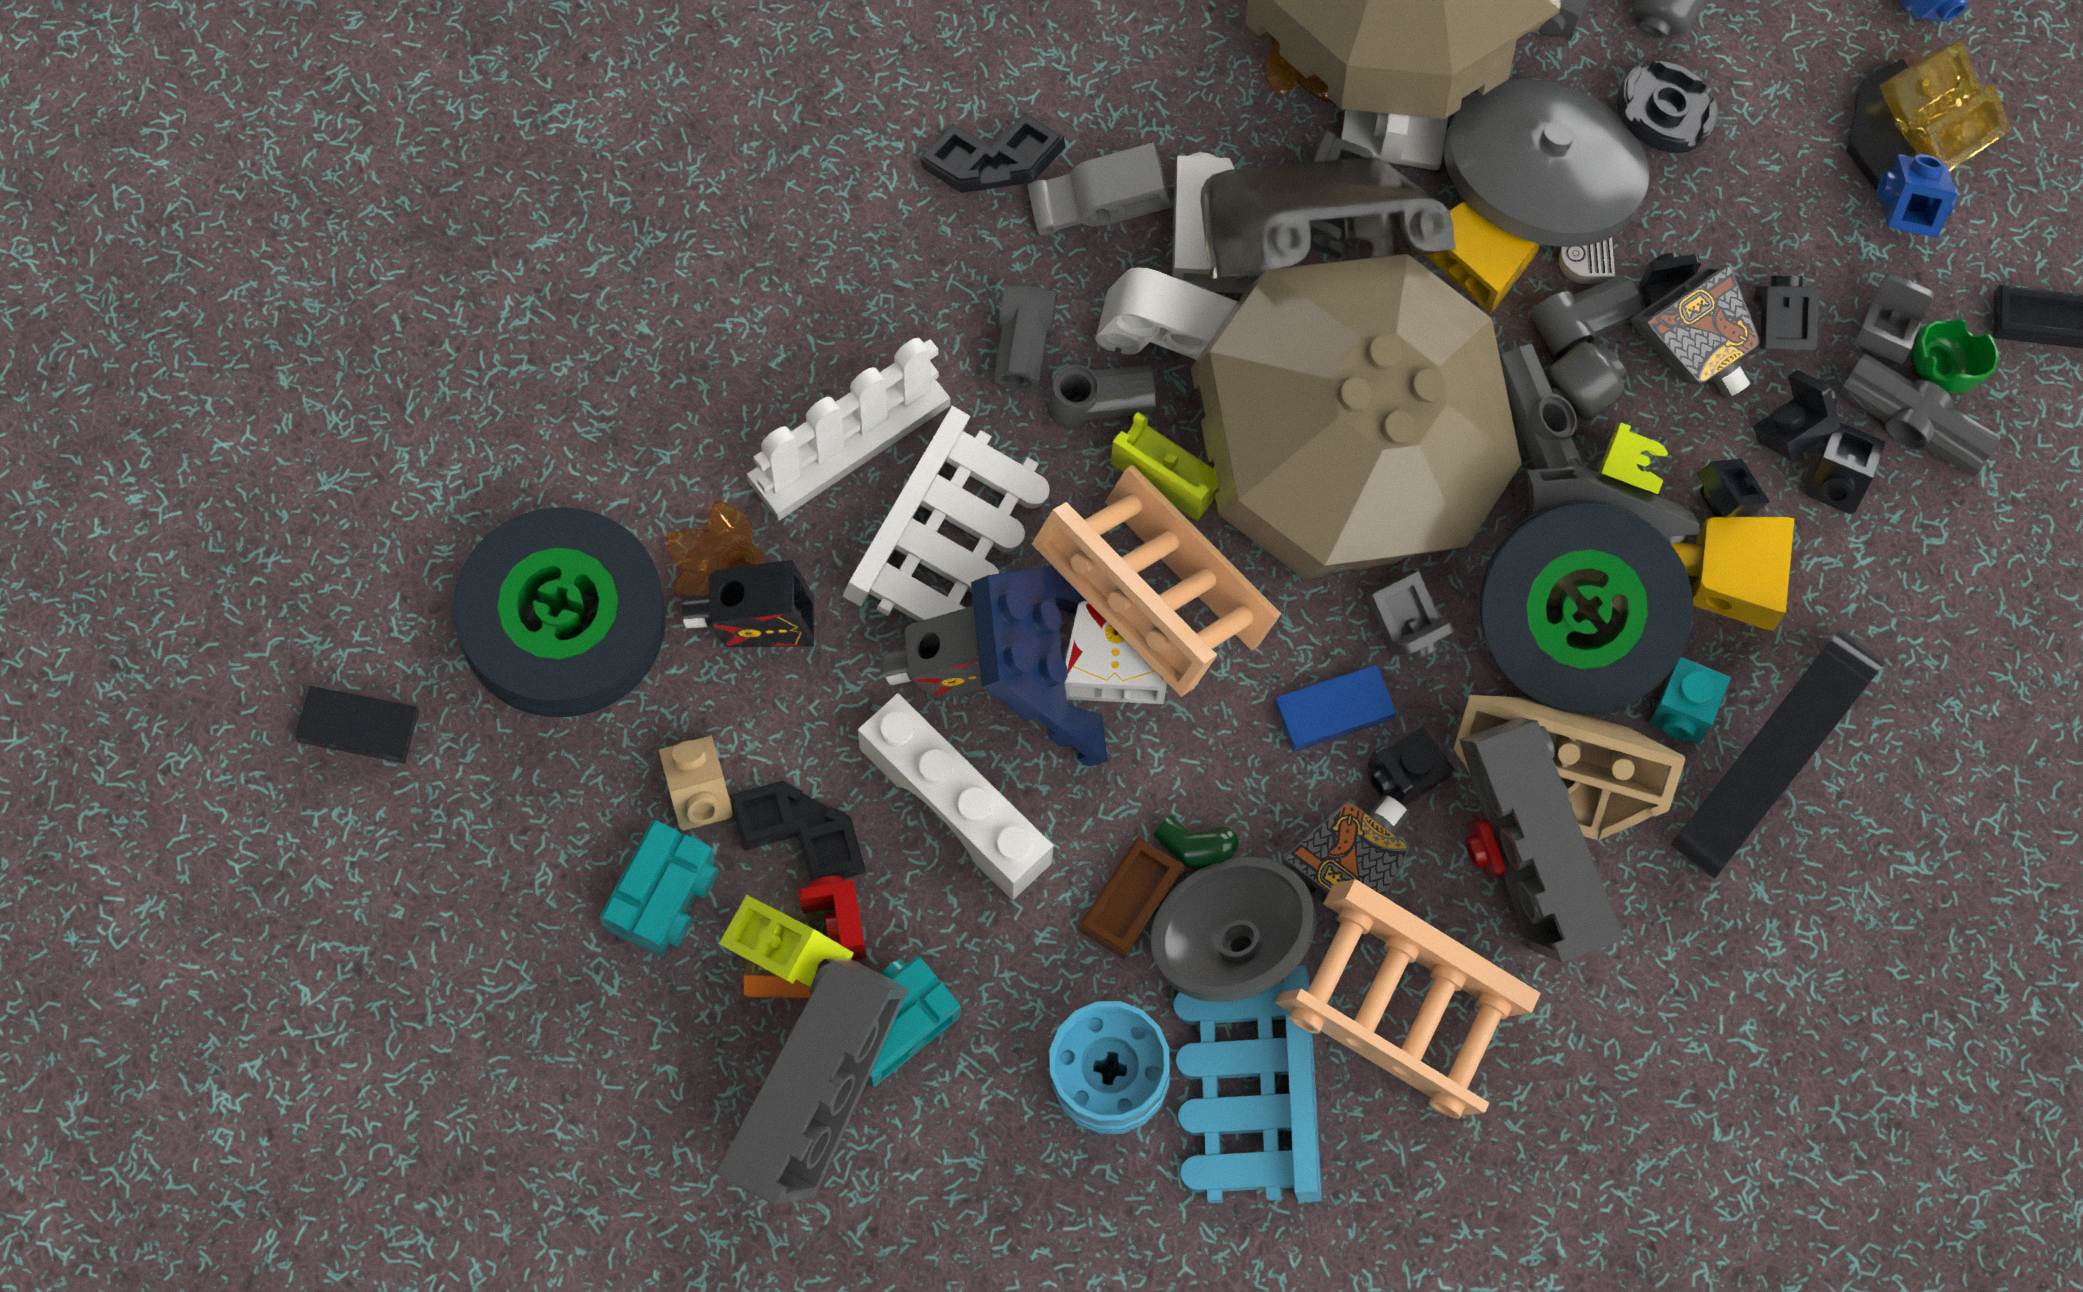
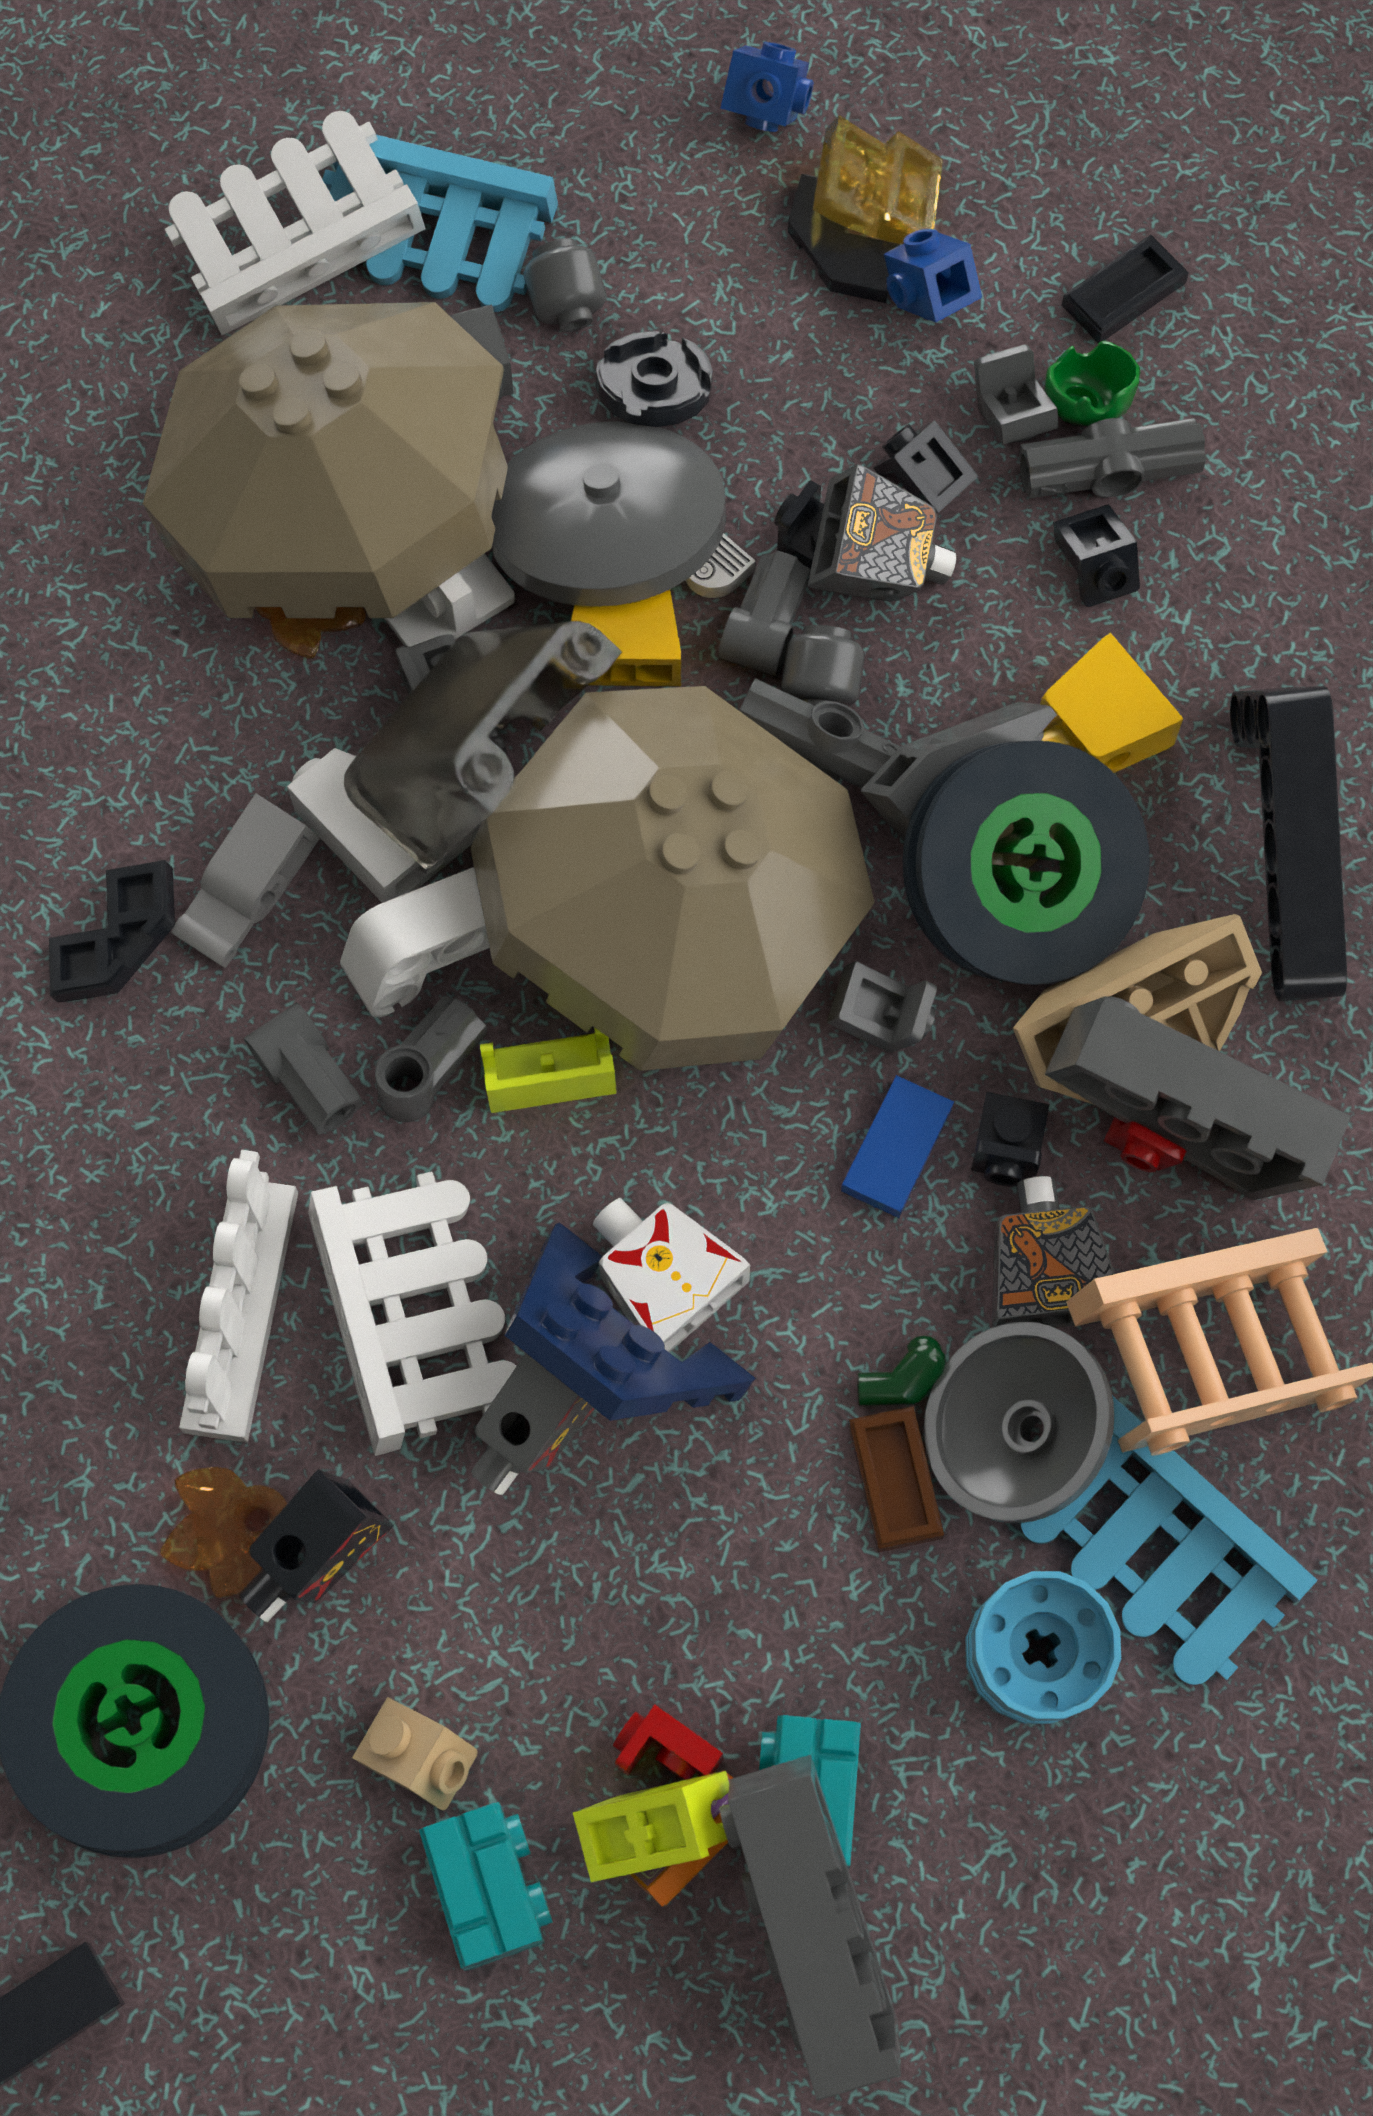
camera: 40 degrees left, 0 degrees up
black tile [730,781,866,881] -> none
white arch [858,693,1054,901] -> none
light nougat fence [1032,465,1281,697] -> none
neon yellow hinge [1598,422,1668,494] -> none
teal brick [1648,657,1731,745] -> none
black bracket [1696,458,1770,518] -> none
black bracket [1753,370,1840,461] -> none

